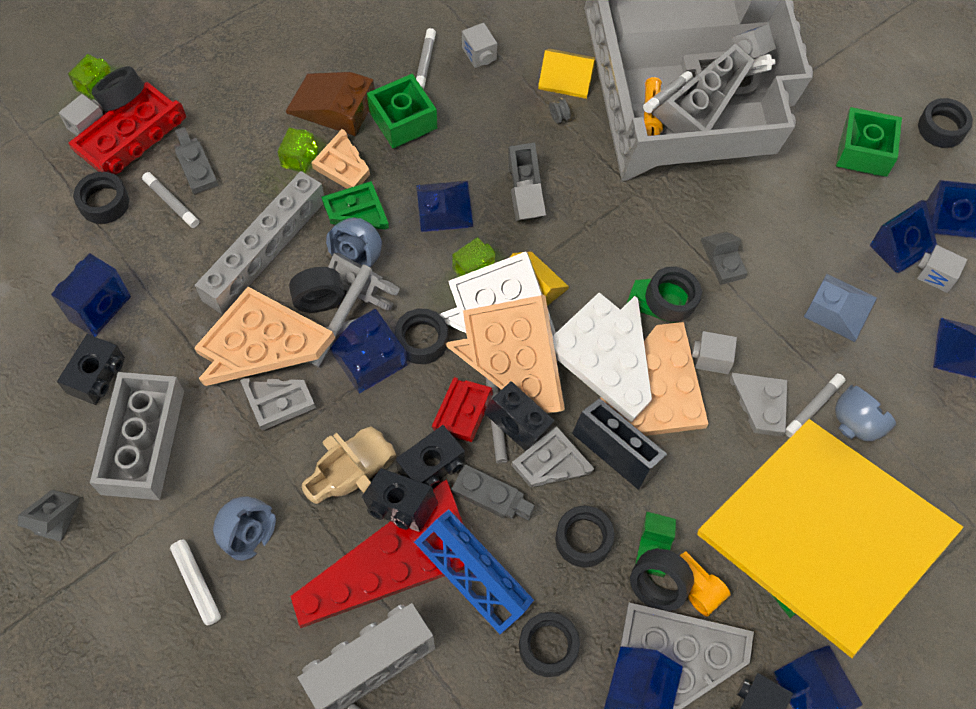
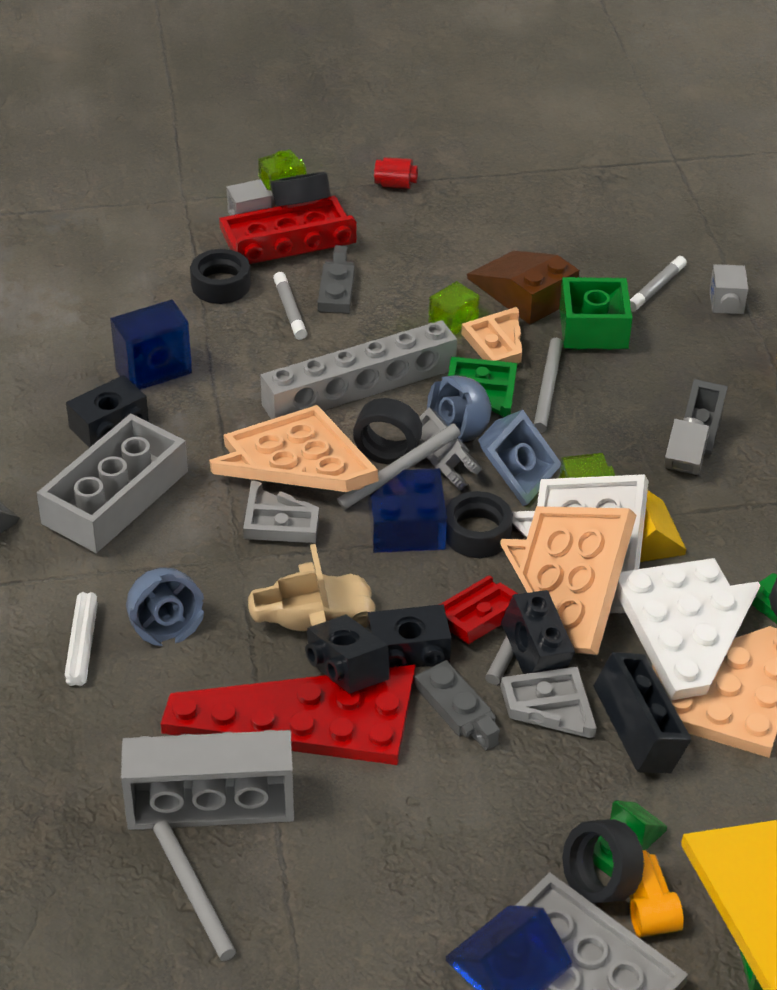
camera: 30 degrees right, 20 degrees down
blue fence [414,509,534,634] -> none
clear blue slope [416,181,473,232] -> none
black tyre [519,612,580,677] -> none
black tyre [555,505,615,568] -> none
none -> red brick [374,157,418,189]
none -> sand blue slope [478,410,562,506]
none -> light grey bar [534,338,563,433]

